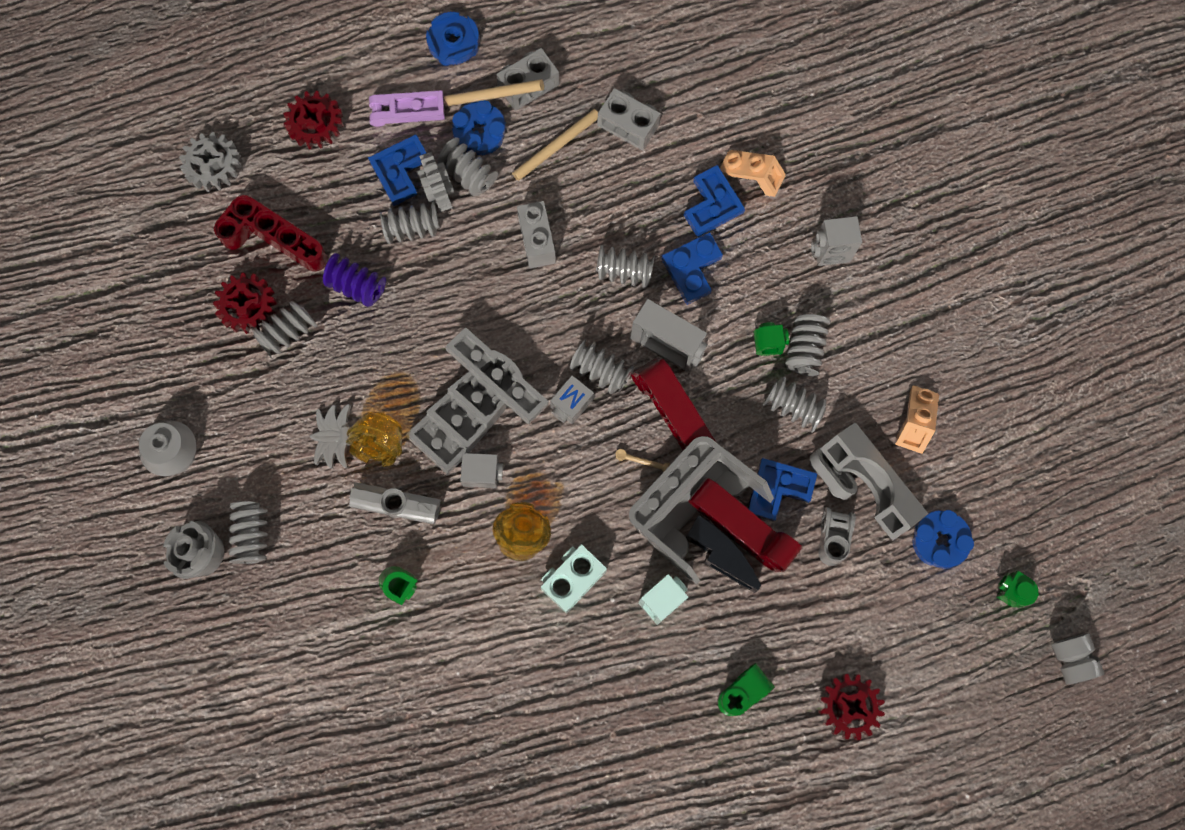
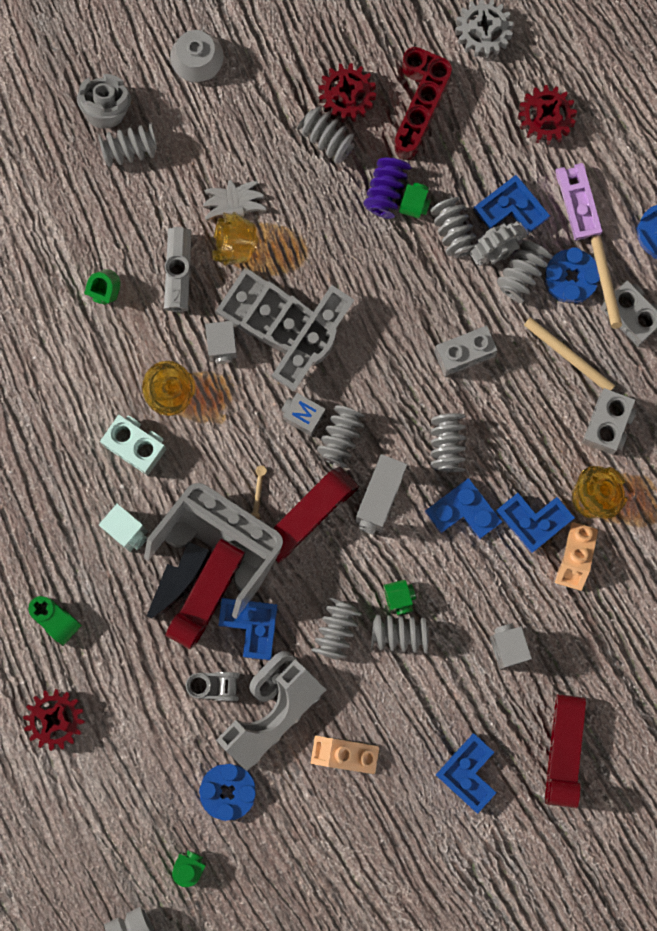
camera: 85 degrees right, 5 degrees up
none -> green plate [399,183,431,219]
none -> blue plate [435,733,496,814]
none -> dark red beam [545,694,586,809]
none -> clear yellow cone [572,466,628,519]

